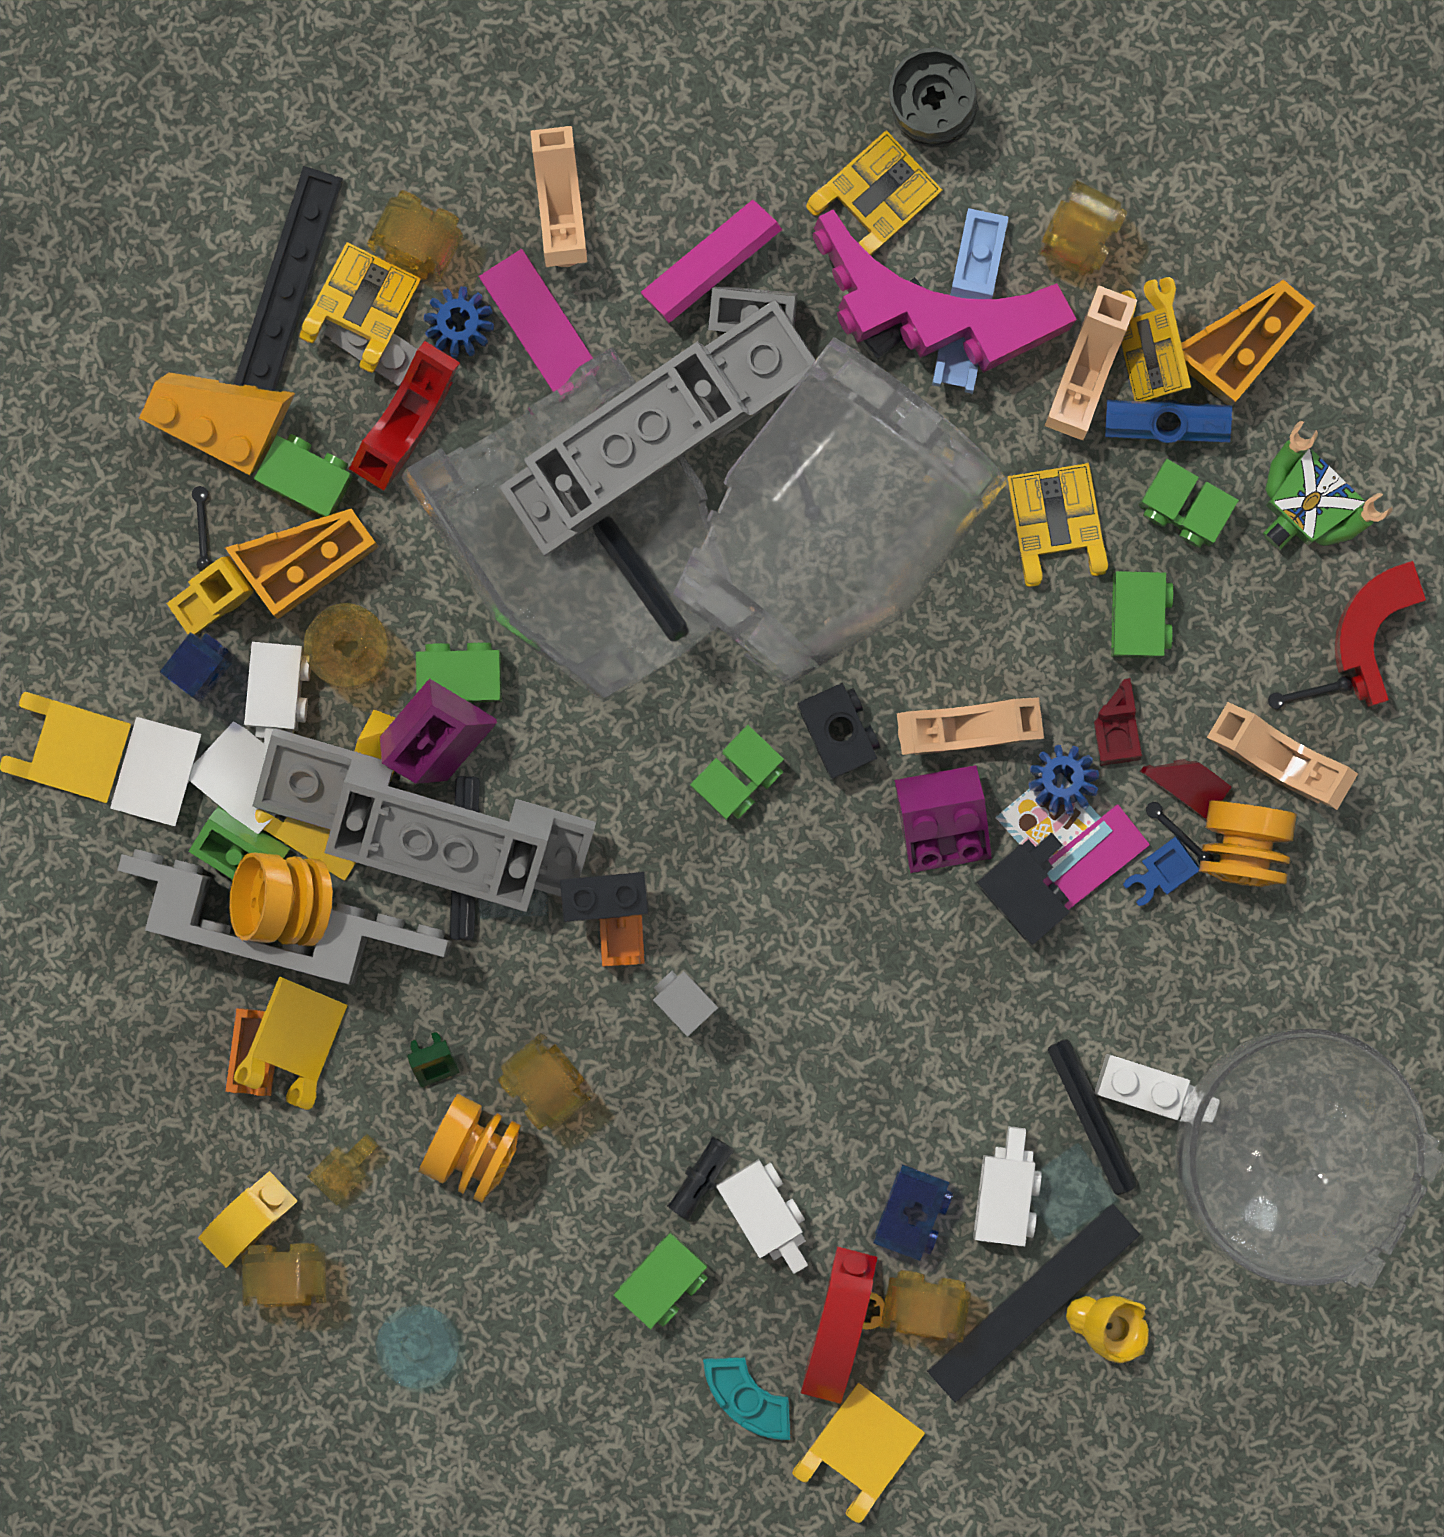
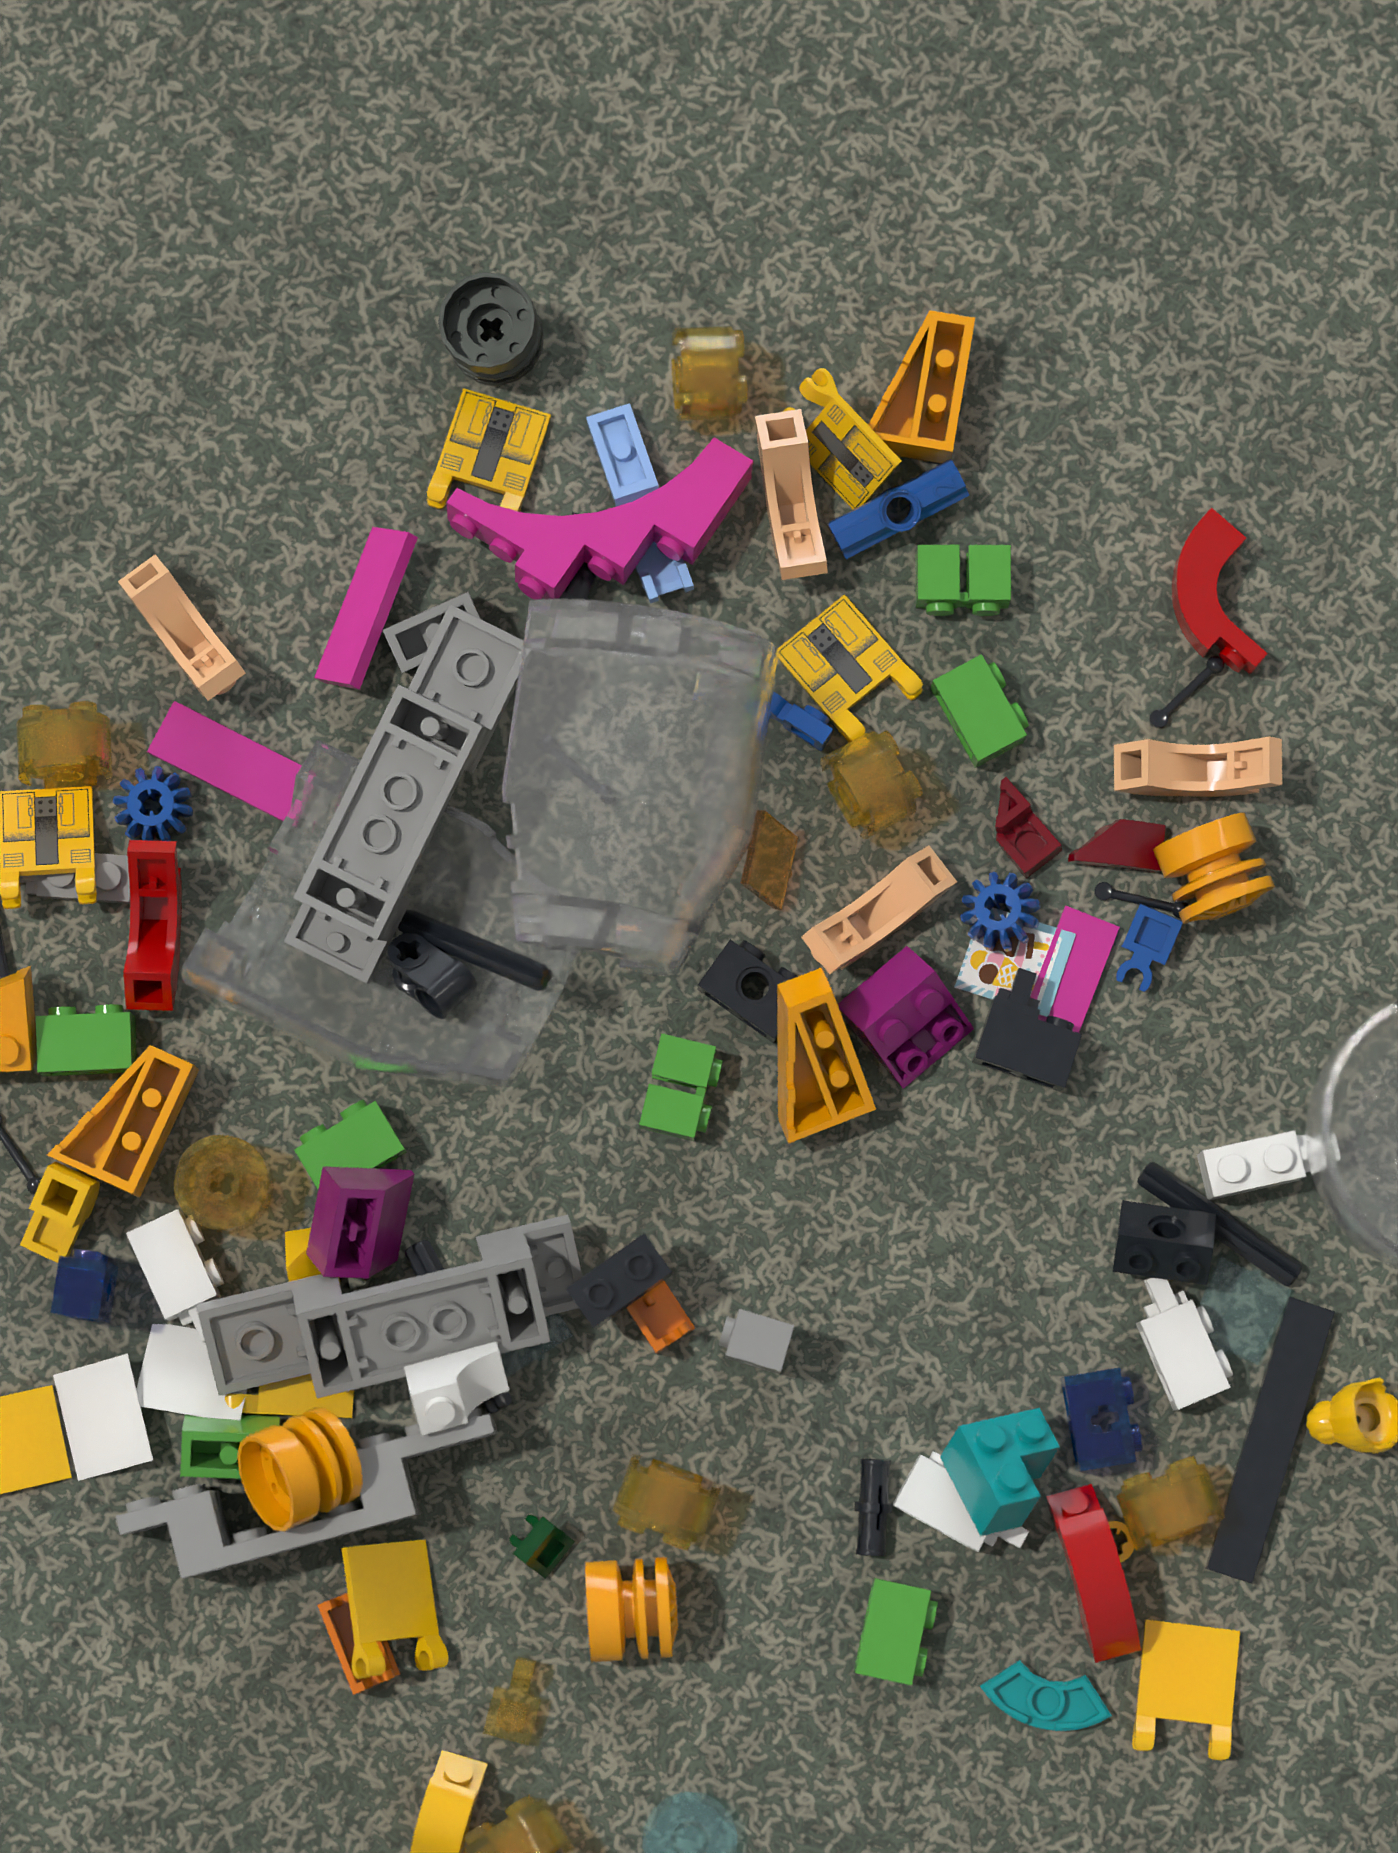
camera: 30 degrees left, 5 degrees down
torso [1263,421,1393,550] -> none
none -> black piece [387,933,477,1020]
none -> white arch [404,1341,510,1435]
none -> clear orange piece [740,810,798,910]
none -> blue plate [756,687,833,752]
none -> light orange wedge [777,967,876,1144]
none -> clear yellow brick [820,730,923,839]
none -> teal brick [940,1408,1060,1537]
none -> black brick [1113,1200,1216,1285]

